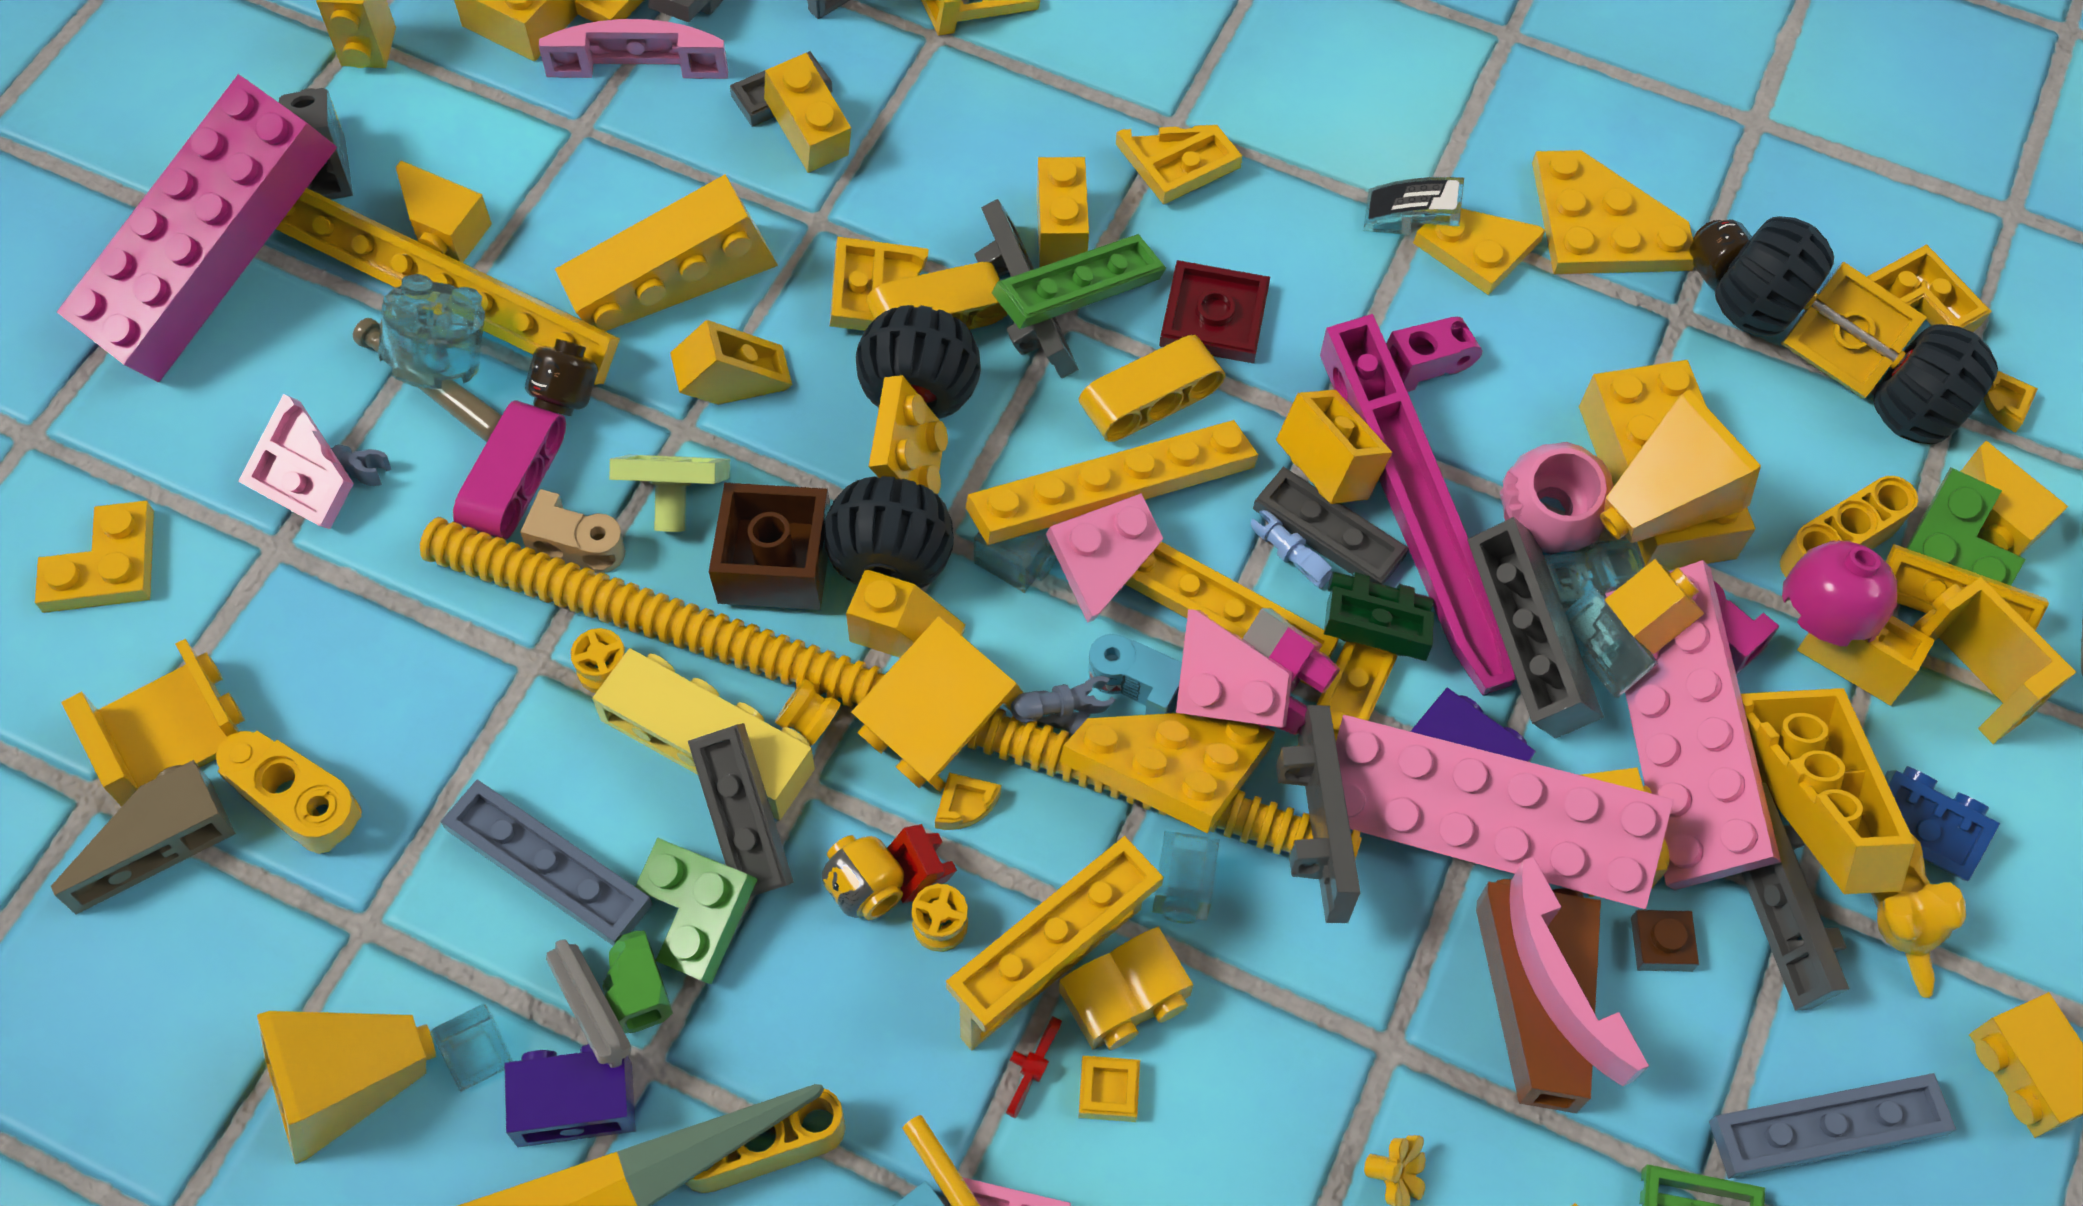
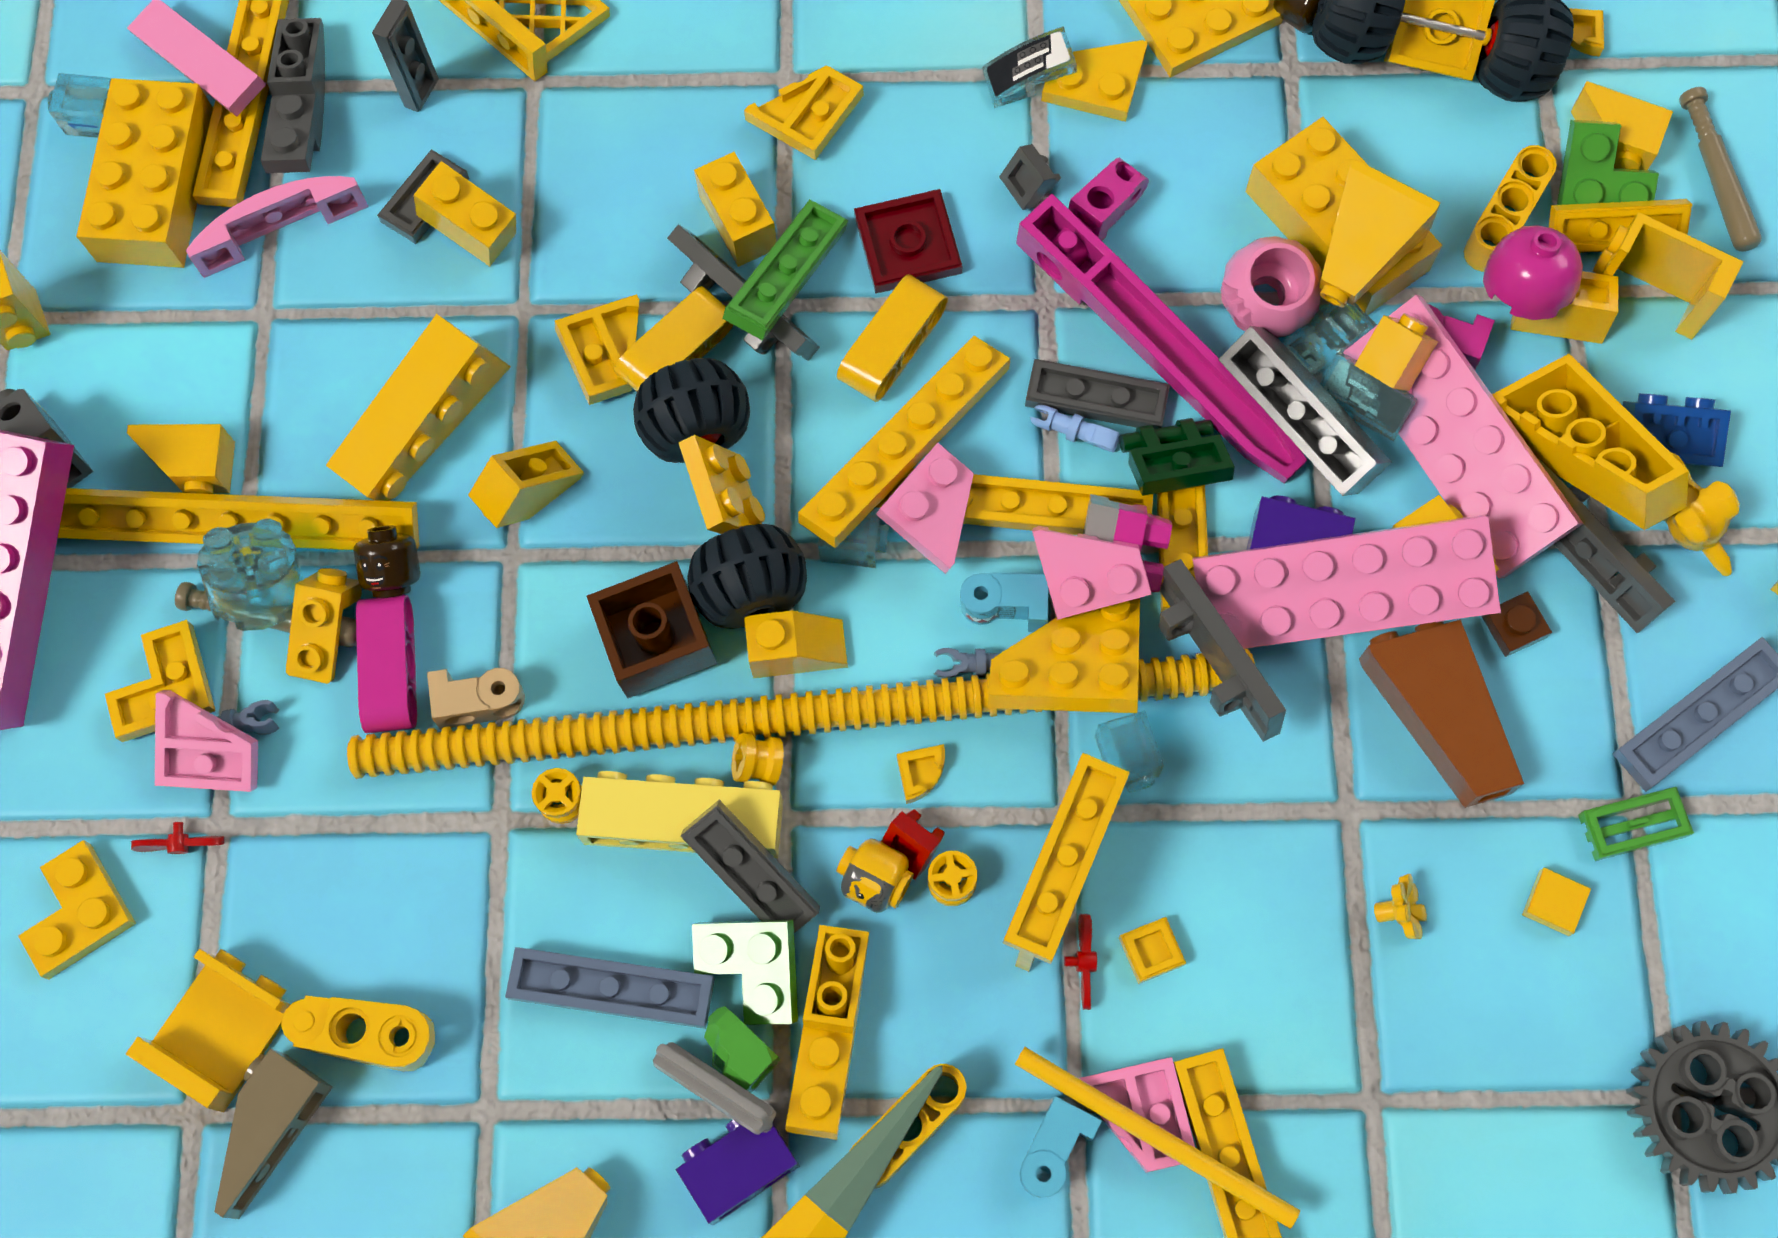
camera: 20 degrees left, 10 degrees up
clear light blue slope [431,1004,513,1092] -> none
yellowish green tile [609,454,730,532] -> none
yellow panel [851,616,1023,792] -> none
sand blue piece [1011,676,1116,722] -> none
yellow brick [1059,926,1193,1050] -> none
yellow brick [1276,390,1393,504] -> none
bright pink slope [1510,856,1649,1086] -> none
none -> yellow plate [105,620,216,743]
none -> red piece [131,822,225,854]
none -> yellow bracket [286,568,362,684]
none -> yellow slope [785,925,869,1140]
none -> dark grey tile [999,144,1061,210]

